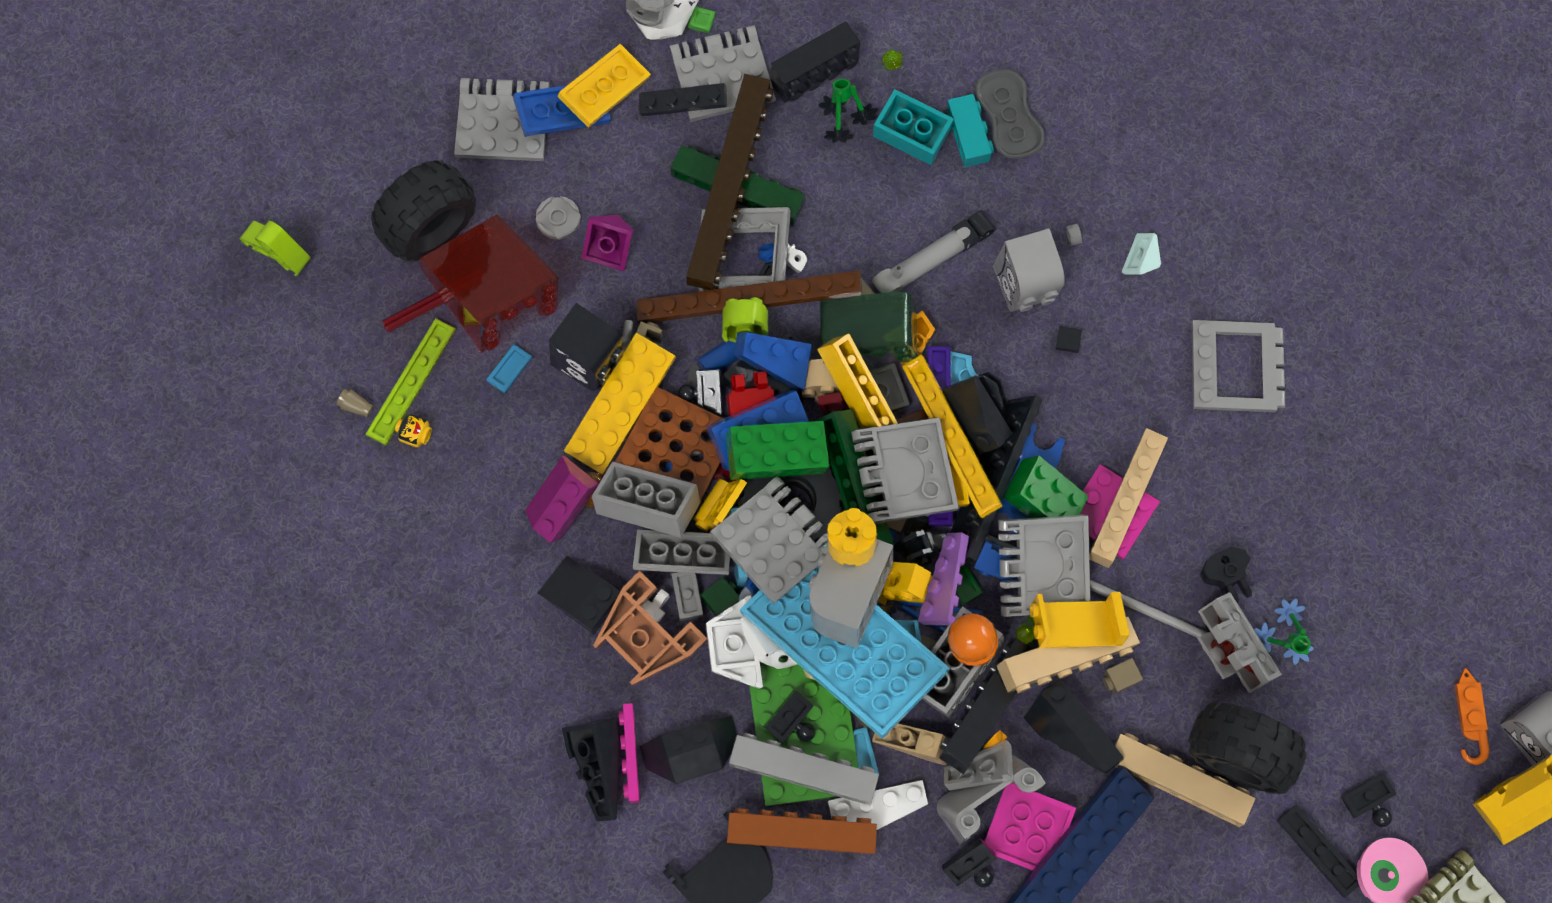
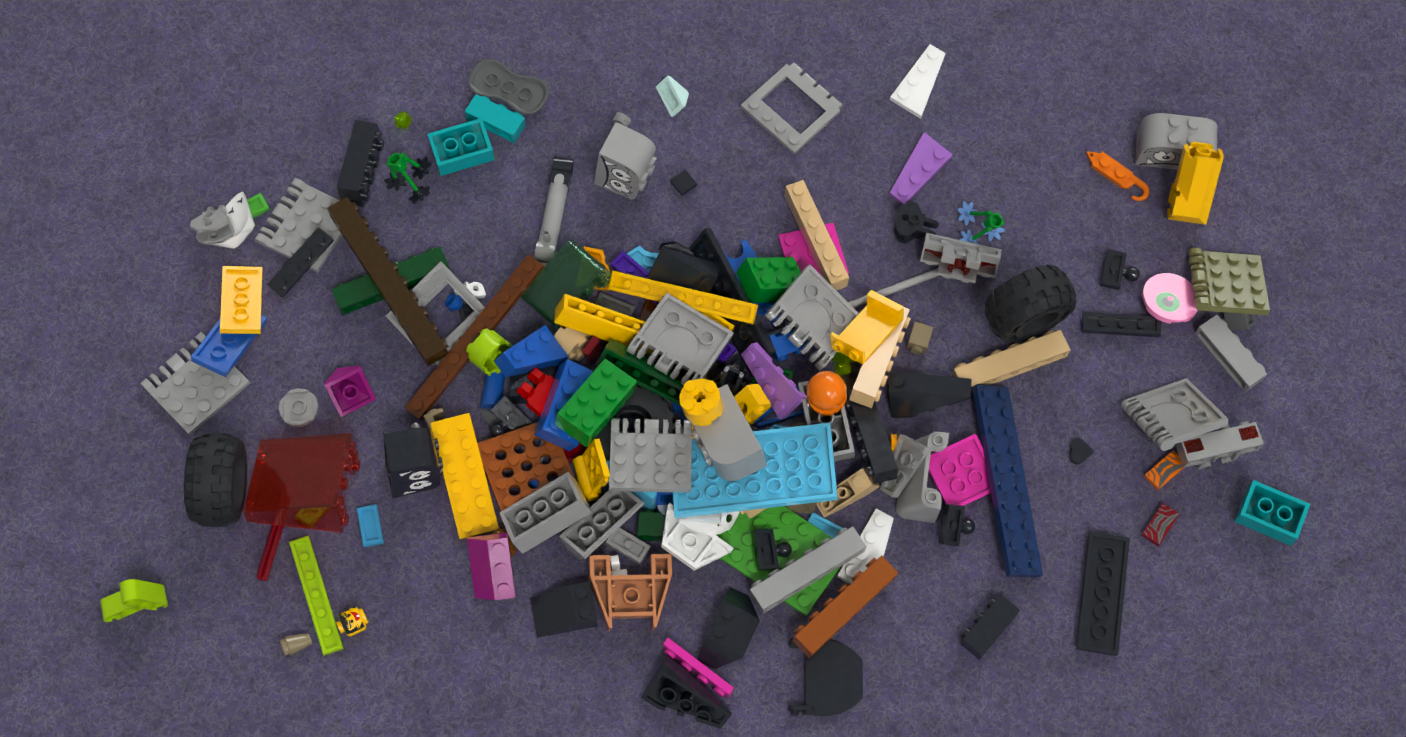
camera: 50 degrees left, 5 degrees down
none -> medium lavender wing [889,132,952,206]
none -> white wing [890,44,945,119]

